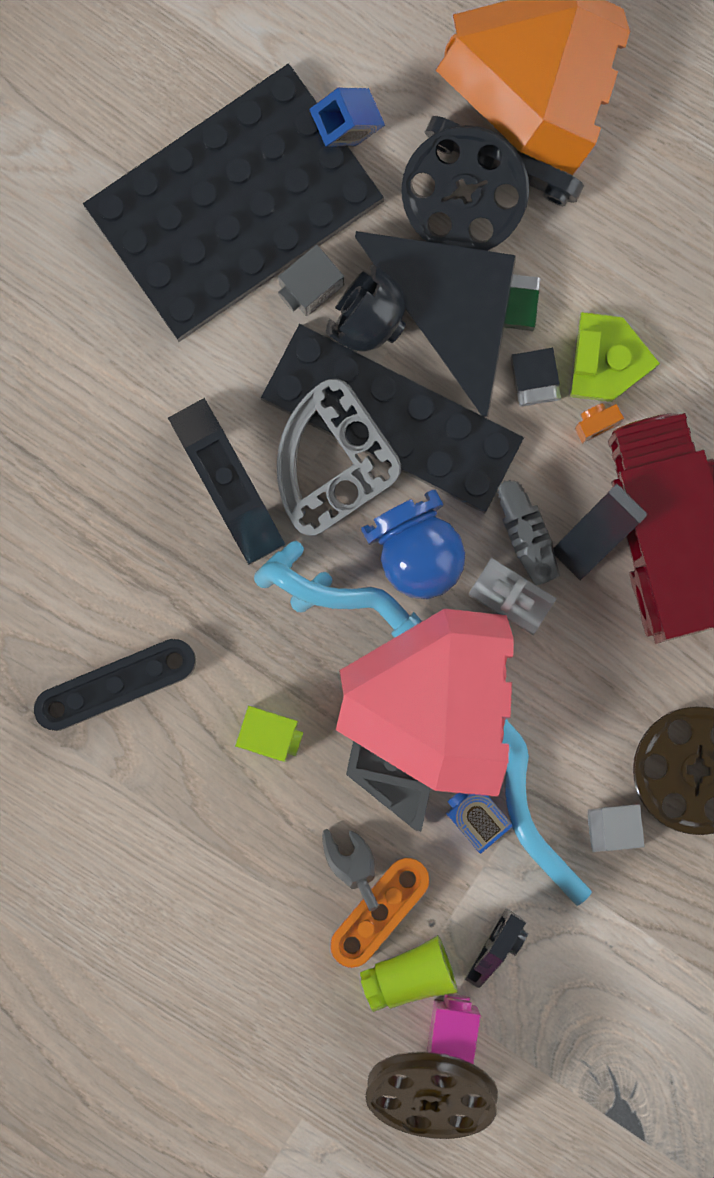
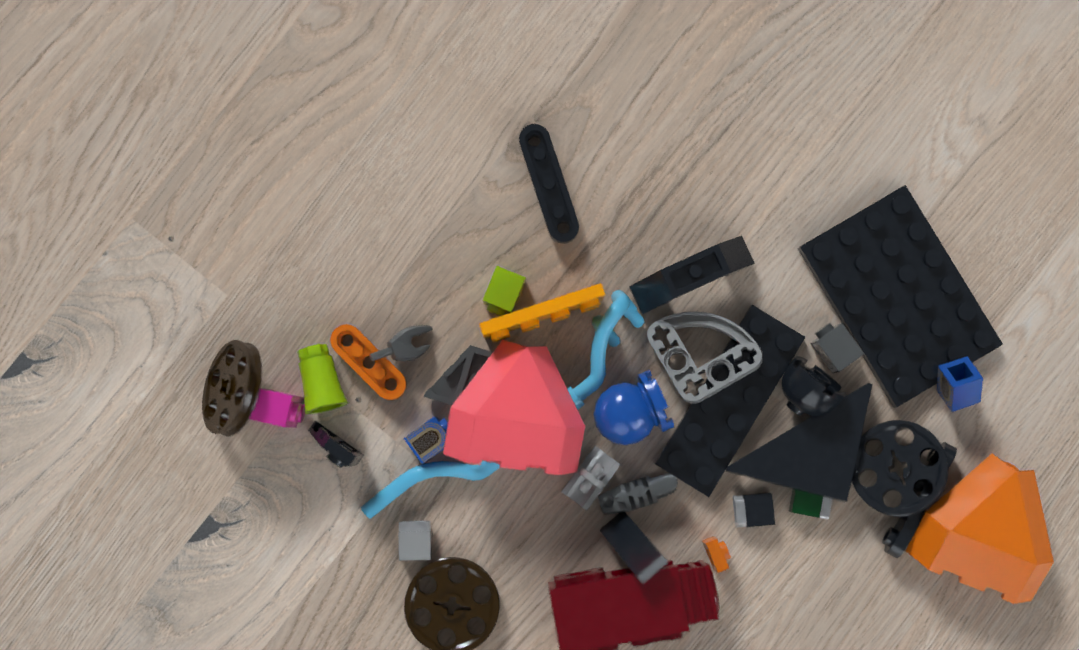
camera: 90 degrees right, 0 degrees up
lime plate [570,312,660,402] -> none
none -> light orange plate [479,283,605,343]

